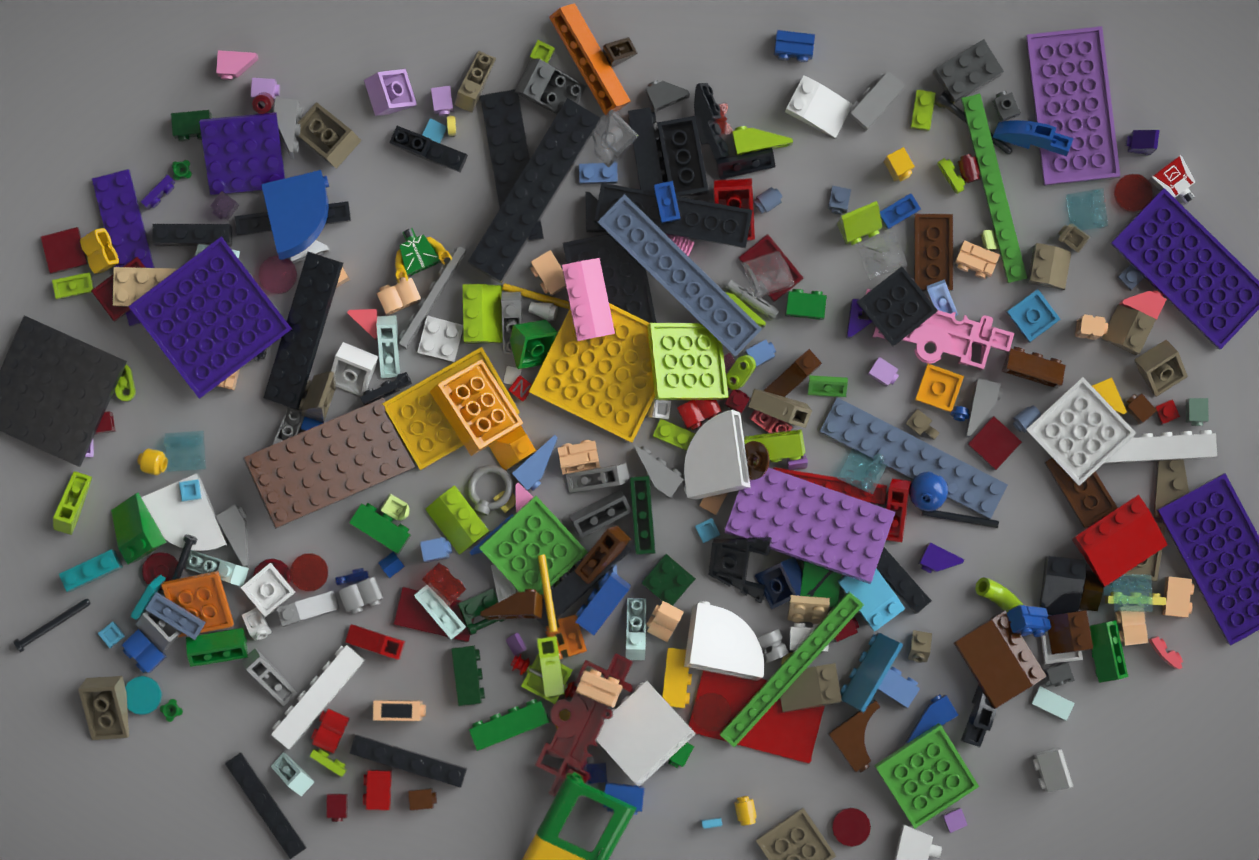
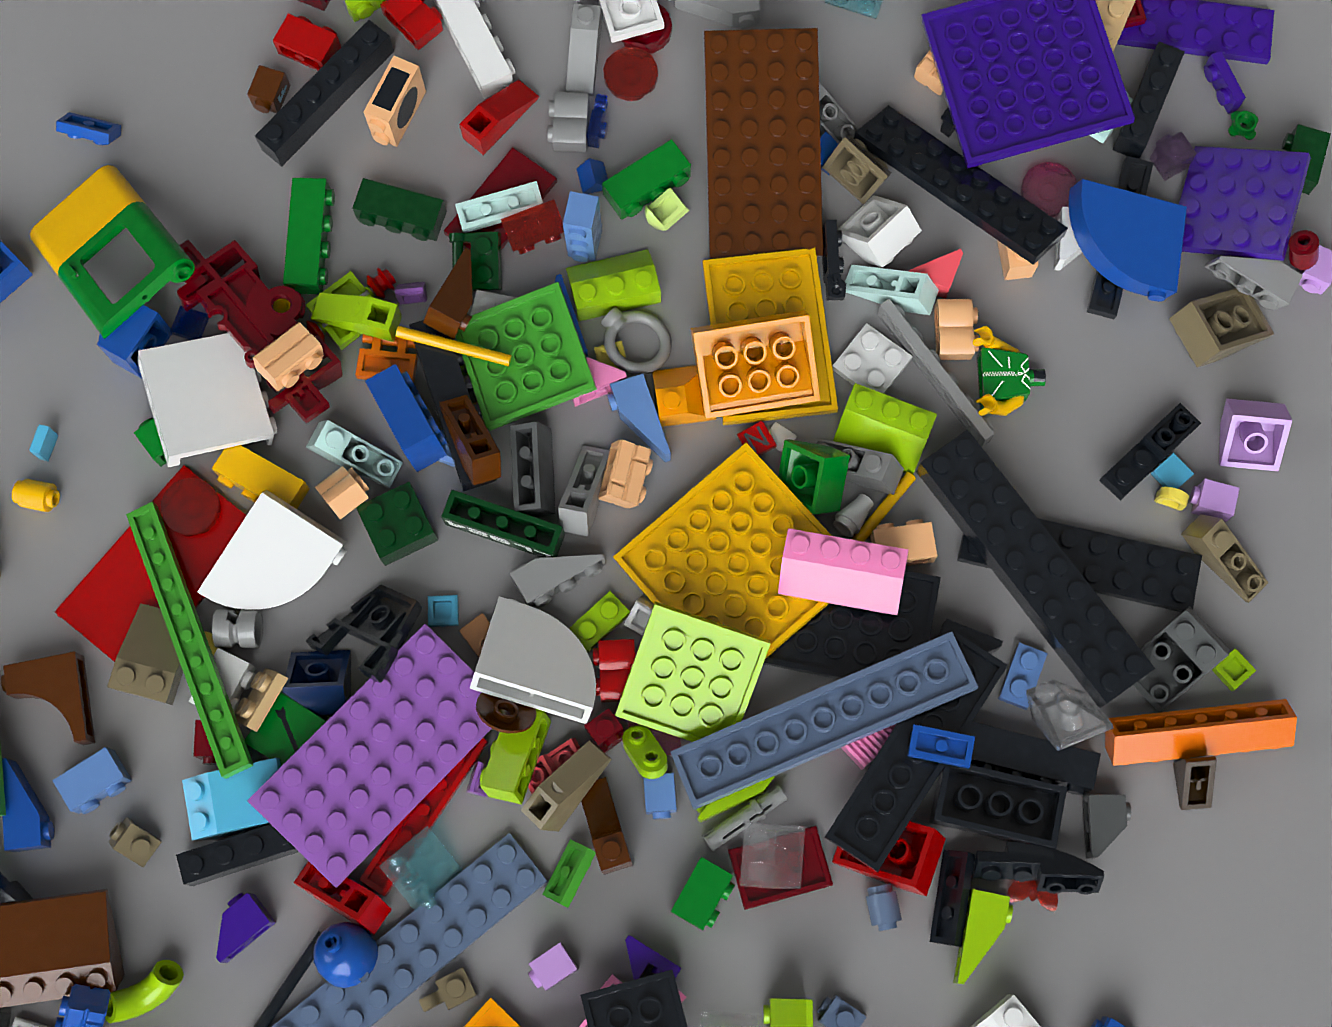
camera: 120 degrees right, 10 degrees down
dark azure slope [840,633,903,712] -> none

